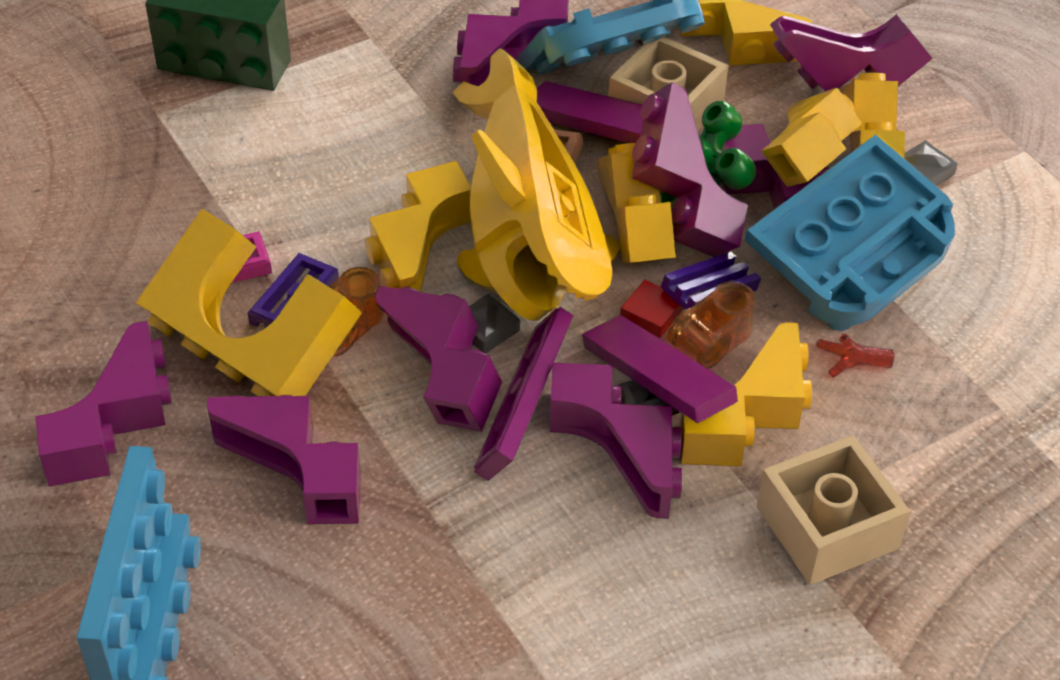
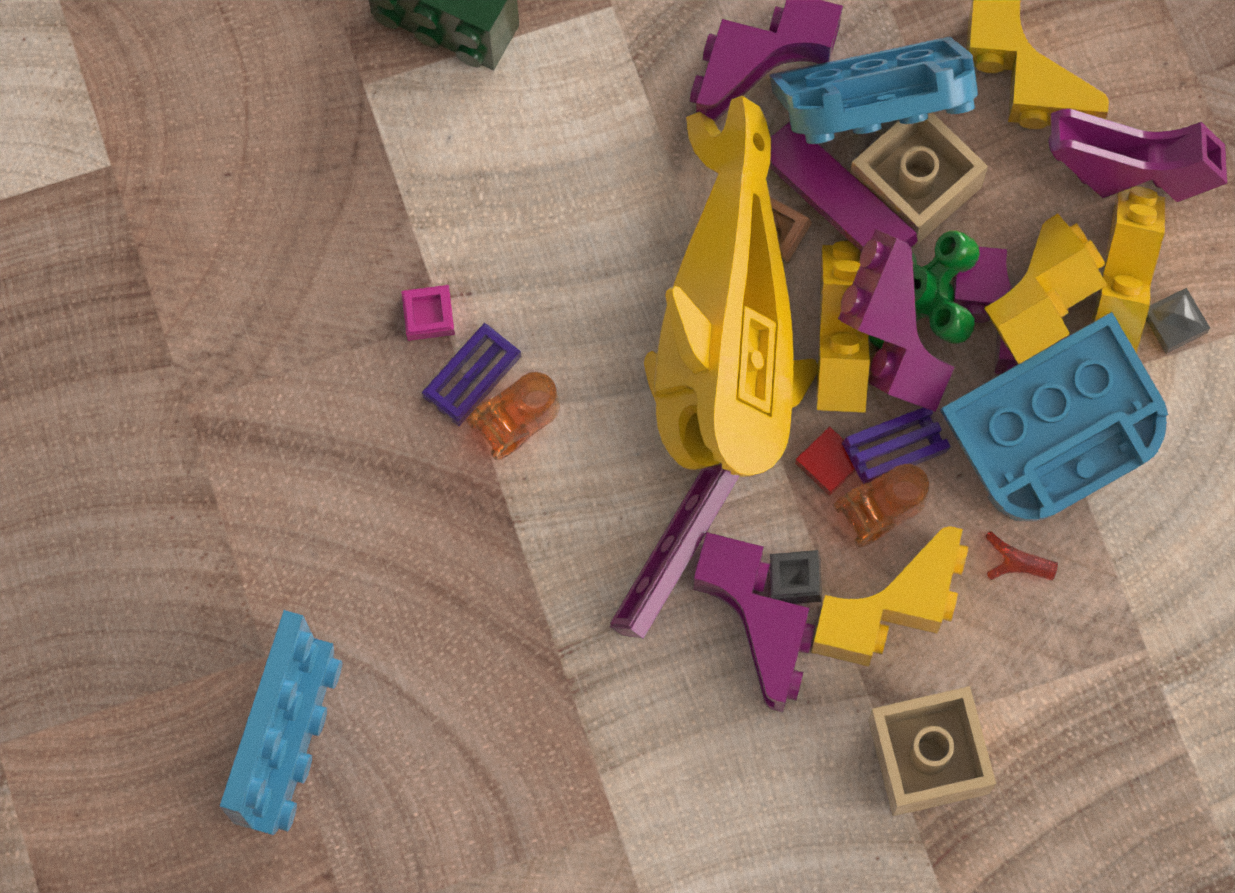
camera: 15 degrees right, 25 degrees up
magenta arch [35,321,172,487] -> none
yellow arch [136,209,362,396] -> none
magenta arch [207,395,361,525] -> none
yellow arch [365,160,471,292] -> none
magenta arch [375,286,502,432] -> none
dark grey tile [469,293,520,354] -> none
magenta tile [582,315,738,423] -> none

